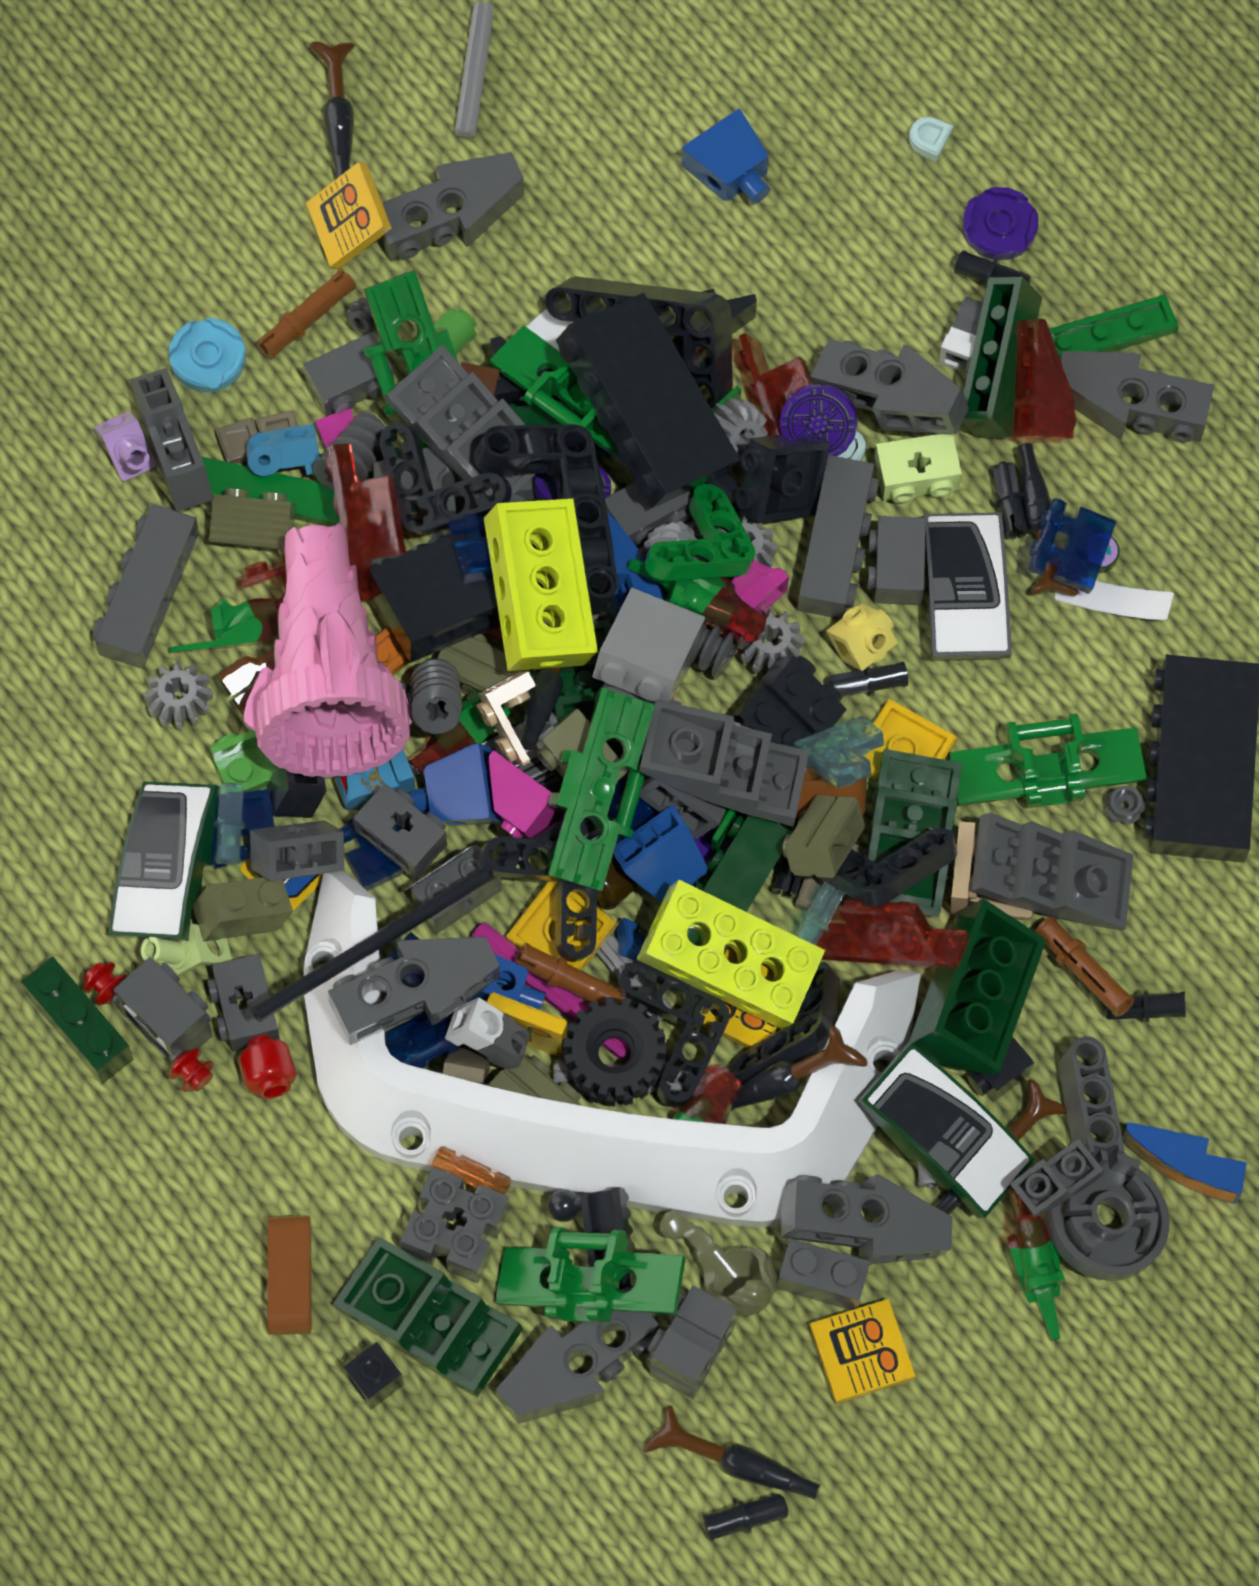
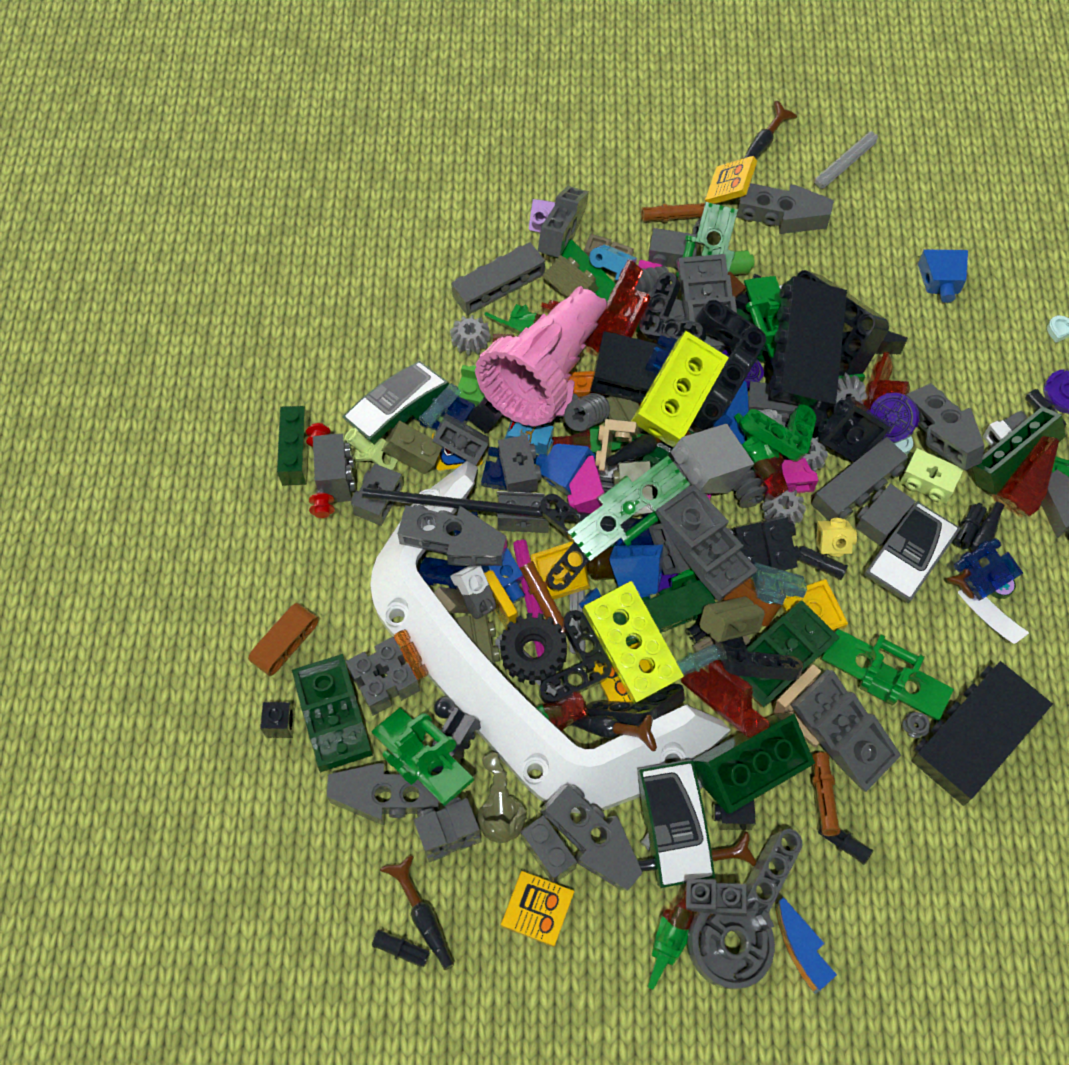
camera: 40 degrees right, 5 degrees down
medium azure tile [169,318,246,392] -> none
red head [238,1035,297,1099] -> none

